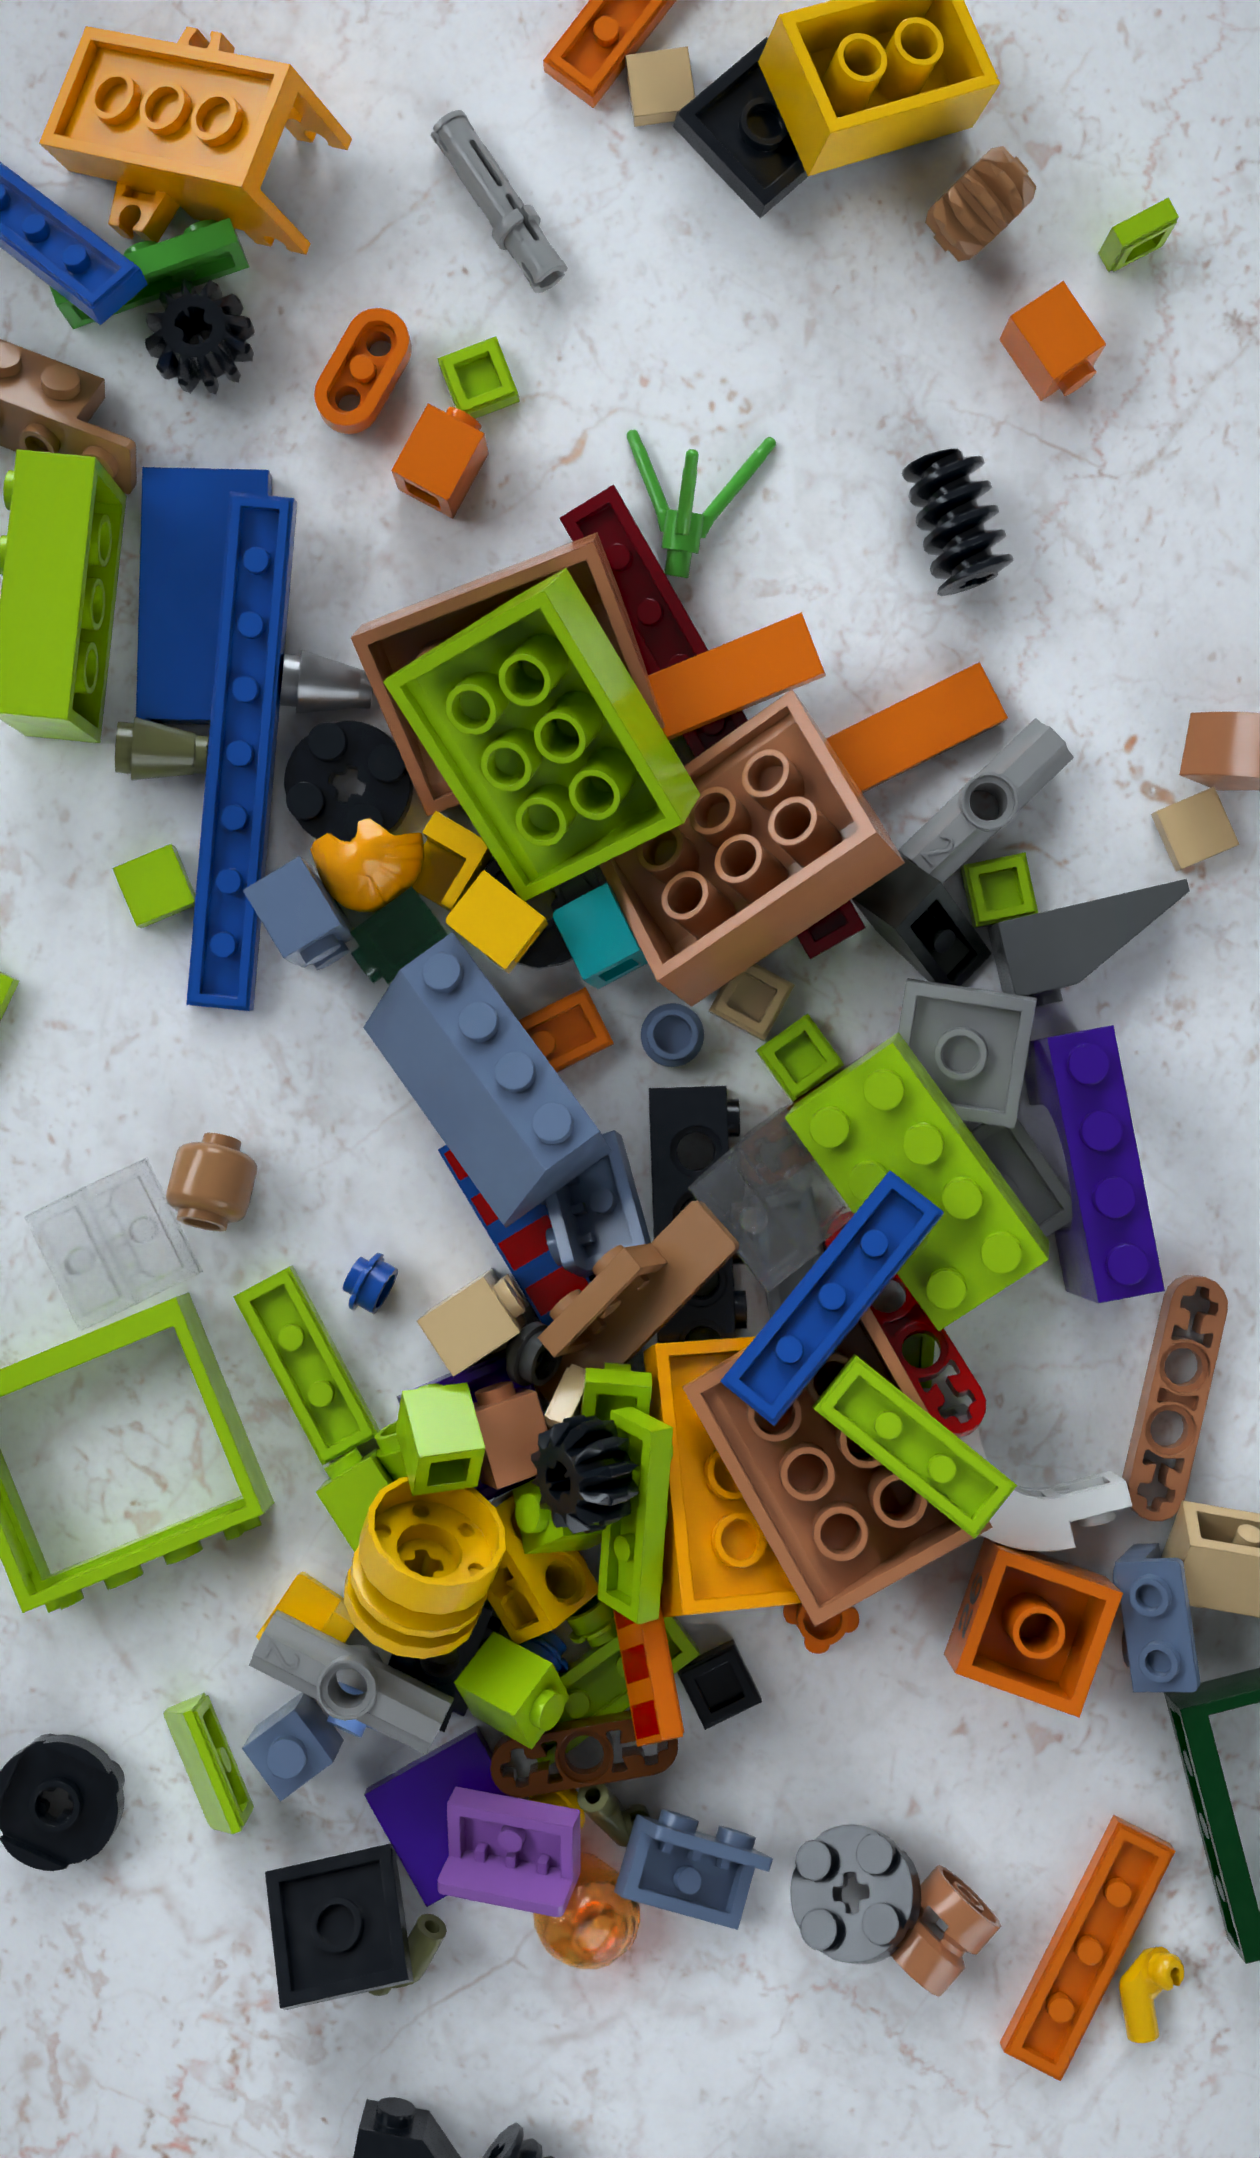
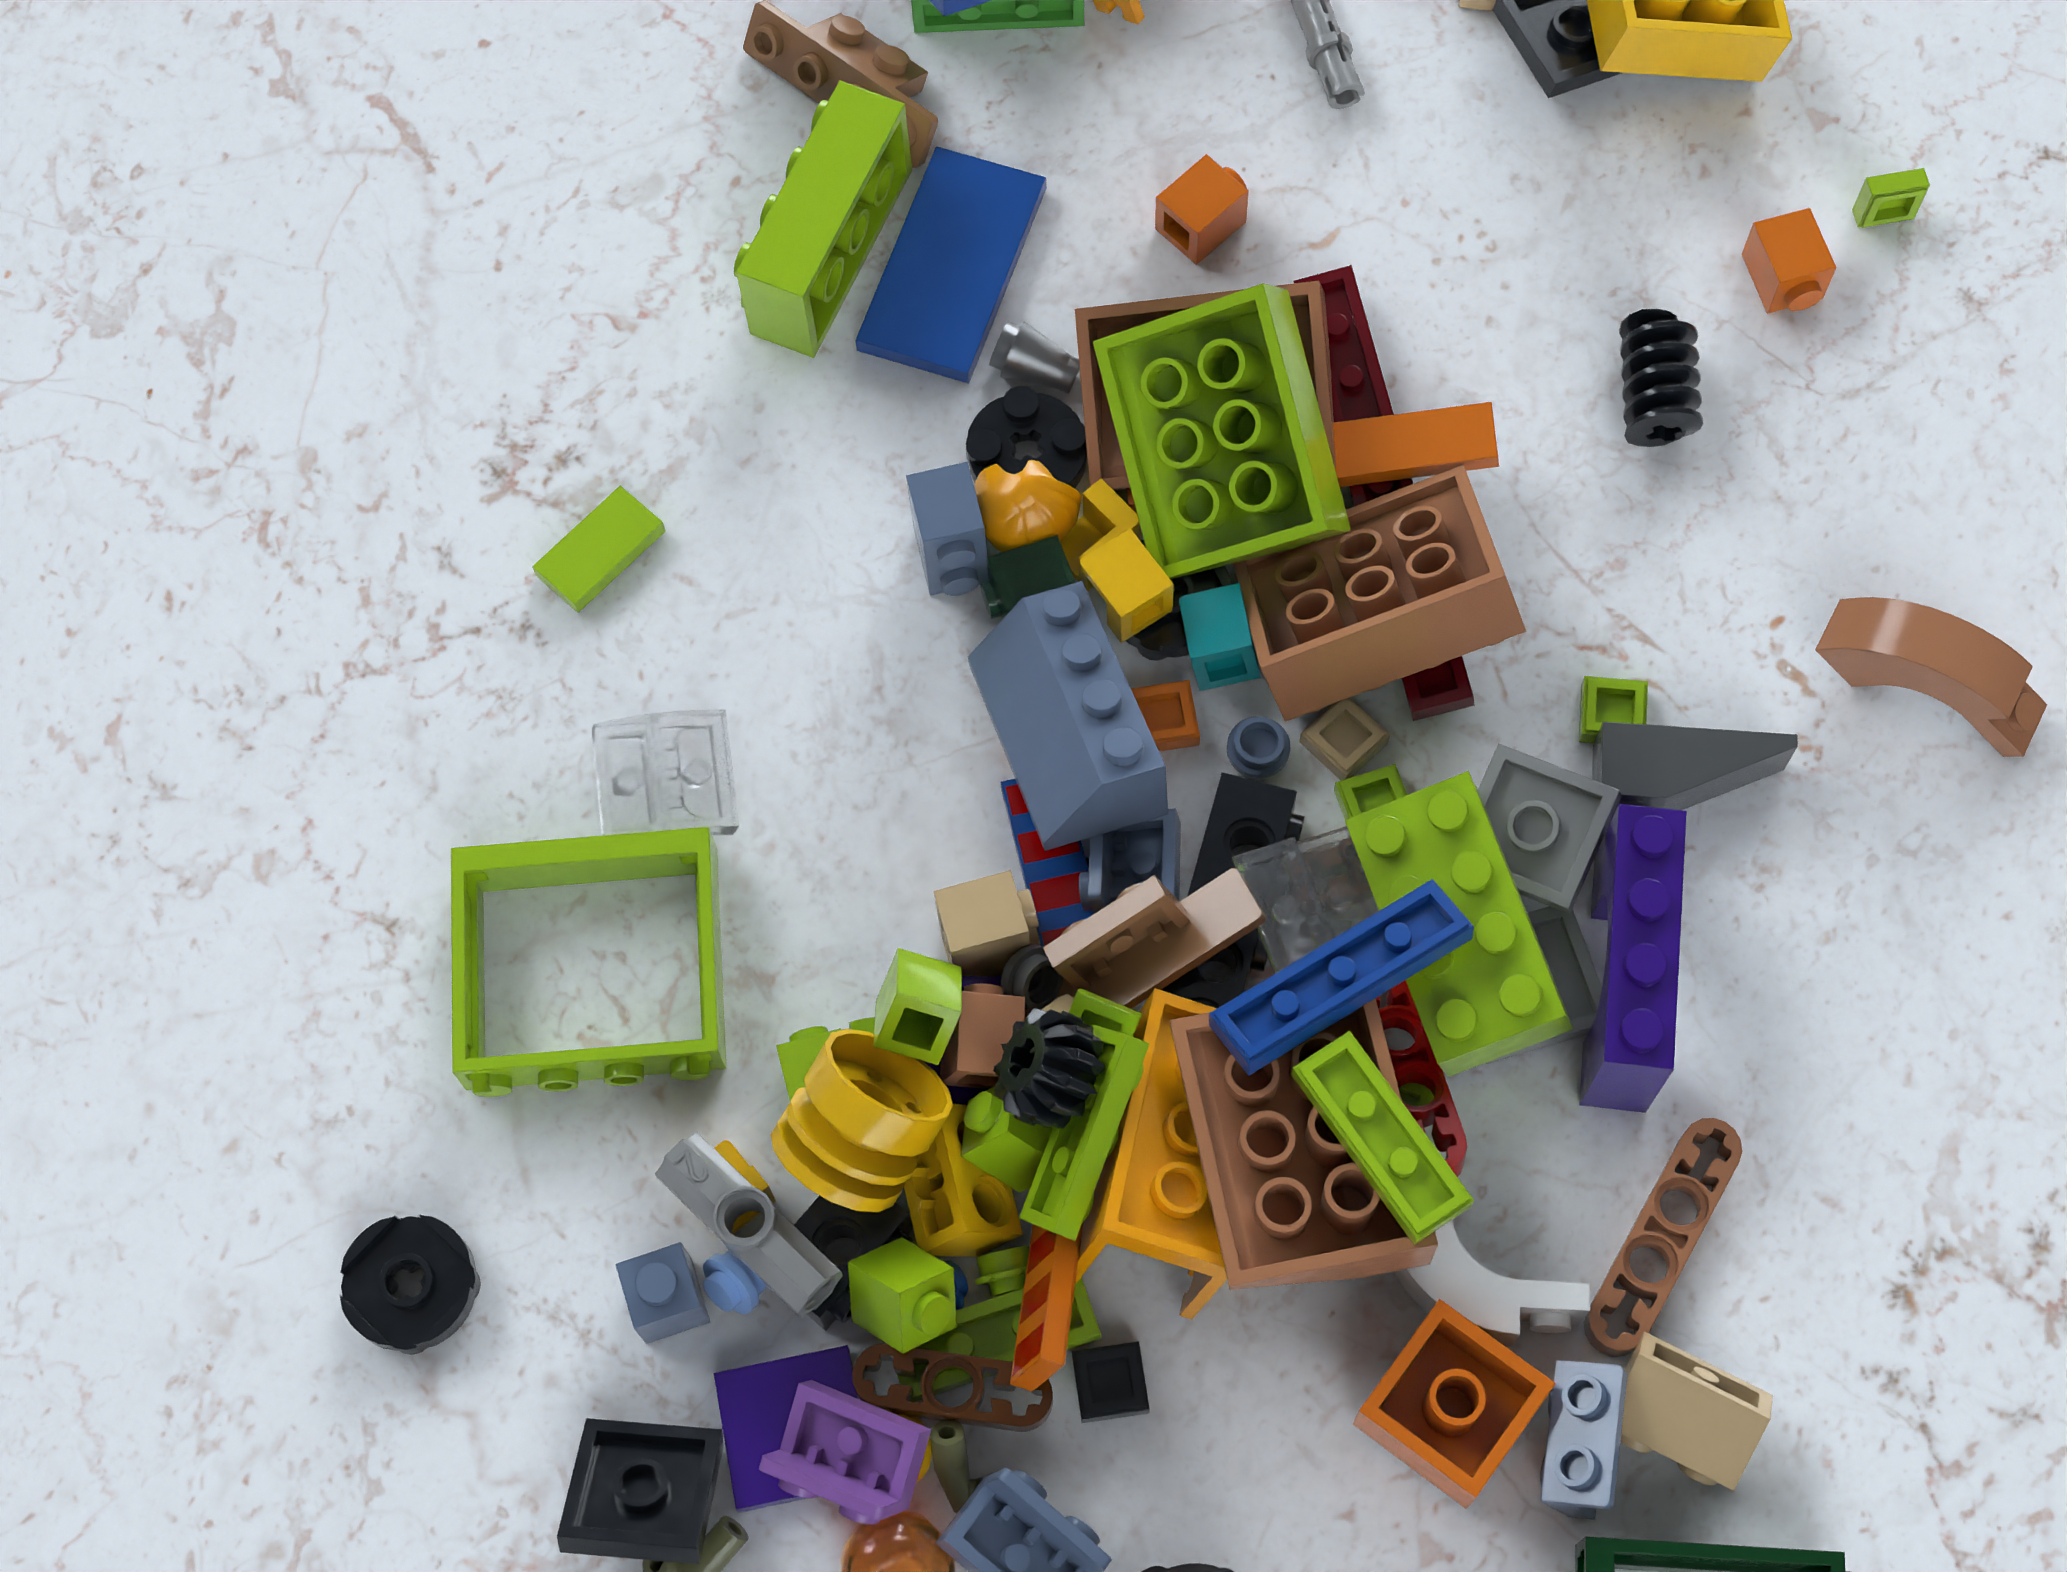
camera: 20 degrees right, 20 degrees down
lime tile [112,844,196,929] -> none
olive cone [115,717,209,780] -> none
black gear [145,279,255,395] -> none
lime slope [163,1692,254,1834] -> none
medium nougat head [166,1133,257,1232] -> none
blue tile [186,492,297,1011] -> none
lime tile [233,1265,380,1465] -> none
orange plate [314,308,412,434] -> none
blue plate [343,1253,398,1314] -> none
lime tile [437,336,520,419] -> none
bright green plant [627,430,776,578] -> none
orange plate [783,1603,859,1654] -> none
orange tile [826,662,1008,793] -> none
pearl dark grey slope [852,856,992,986] -> none
light grey piece [898,718,1074,884] -> none
medium nougat gear [925,146,1037,262] -> none
tan tile [1151,787,1240,872] -> none

